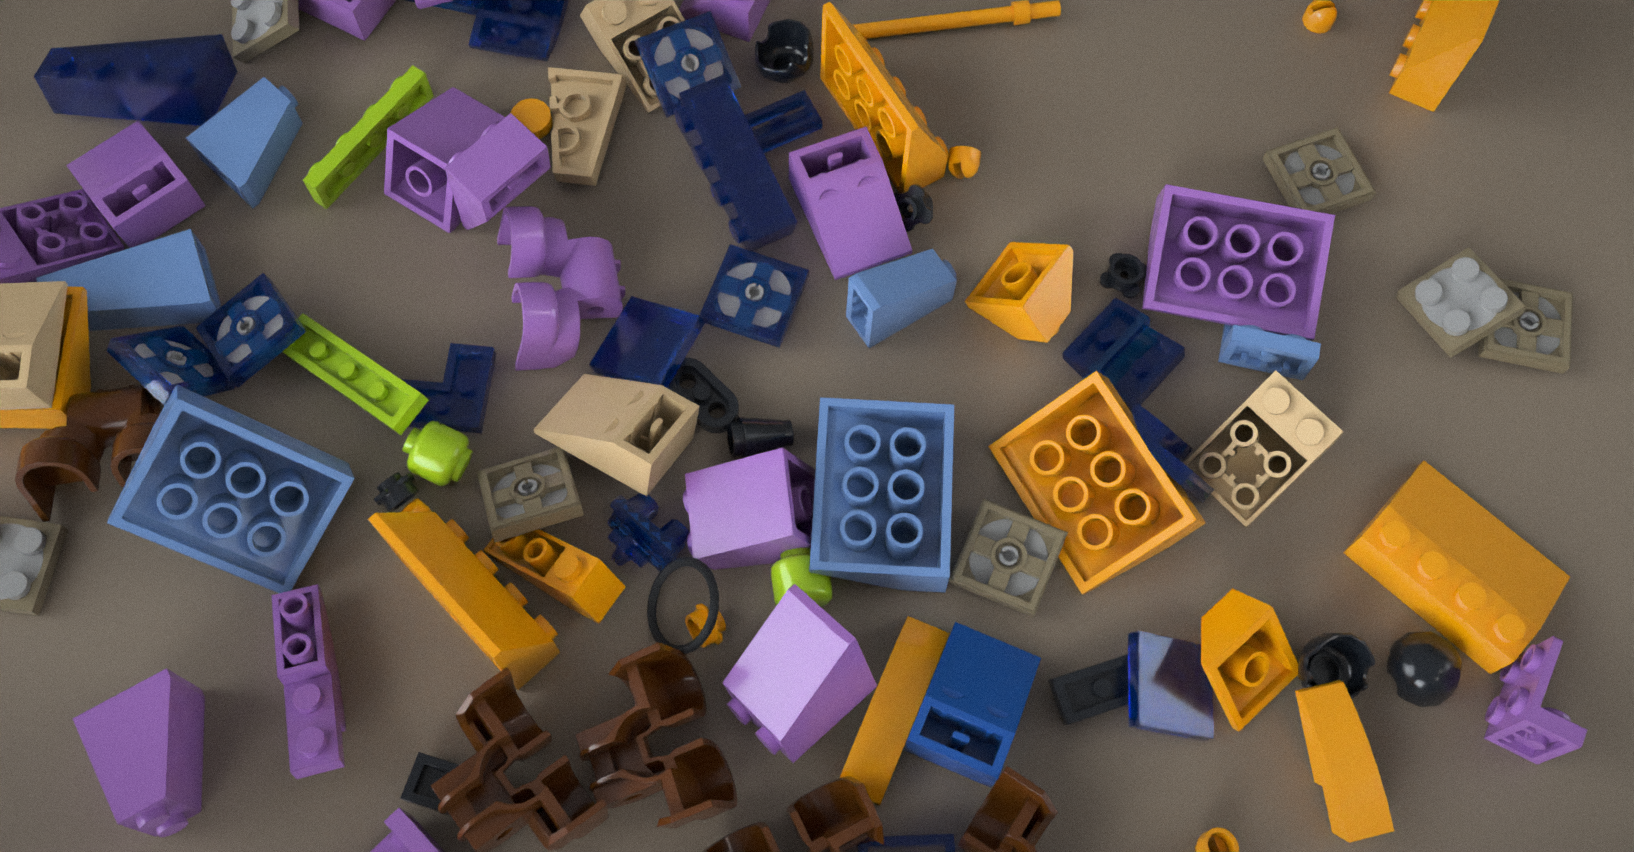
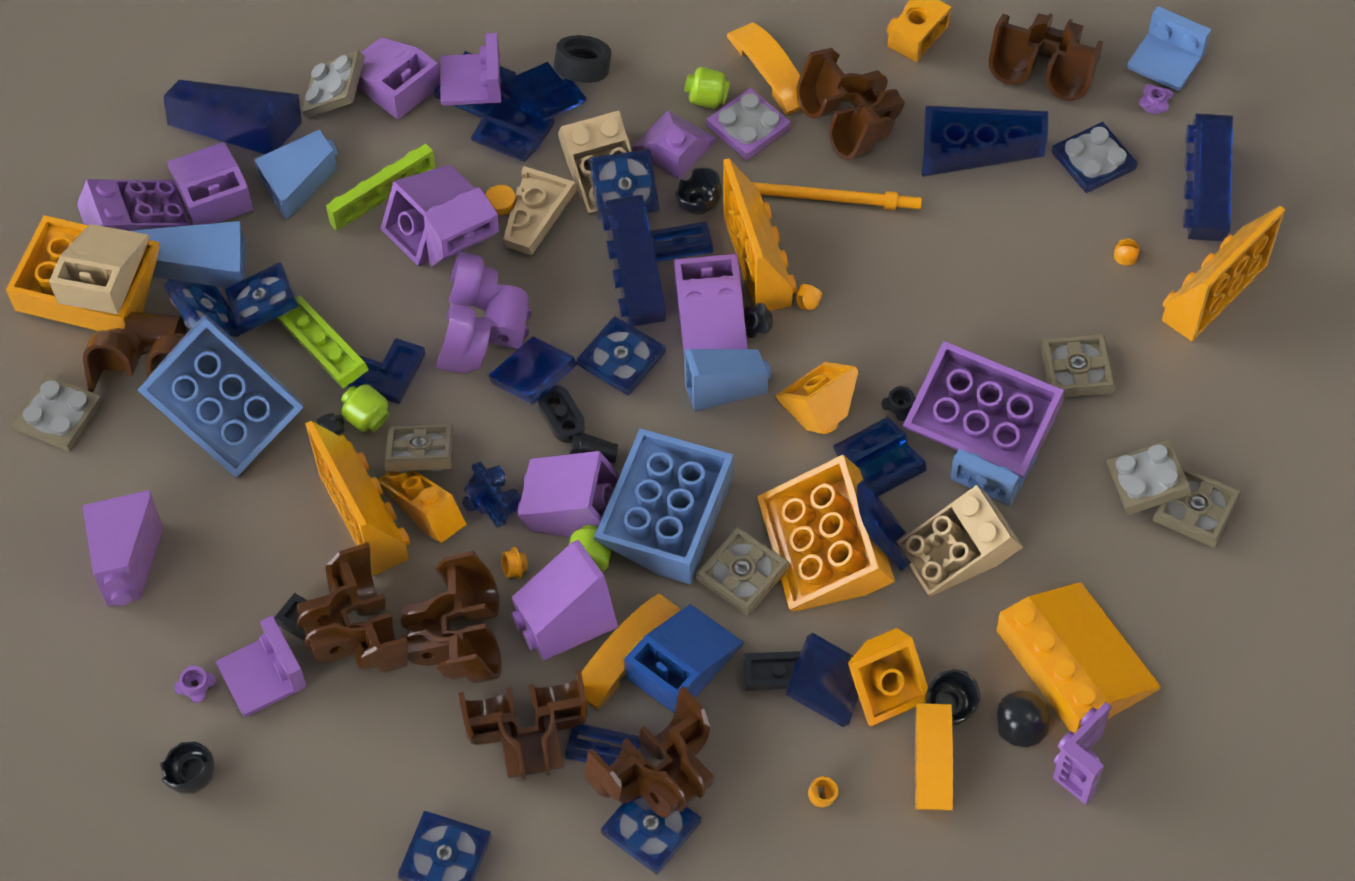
camera: 20 degrees right, 10 degrees down
medium lavender slope [271,584,346,779] -> none
tan slope [534,374,699,497] -> none
black tyre [647,557,719,654] -> none

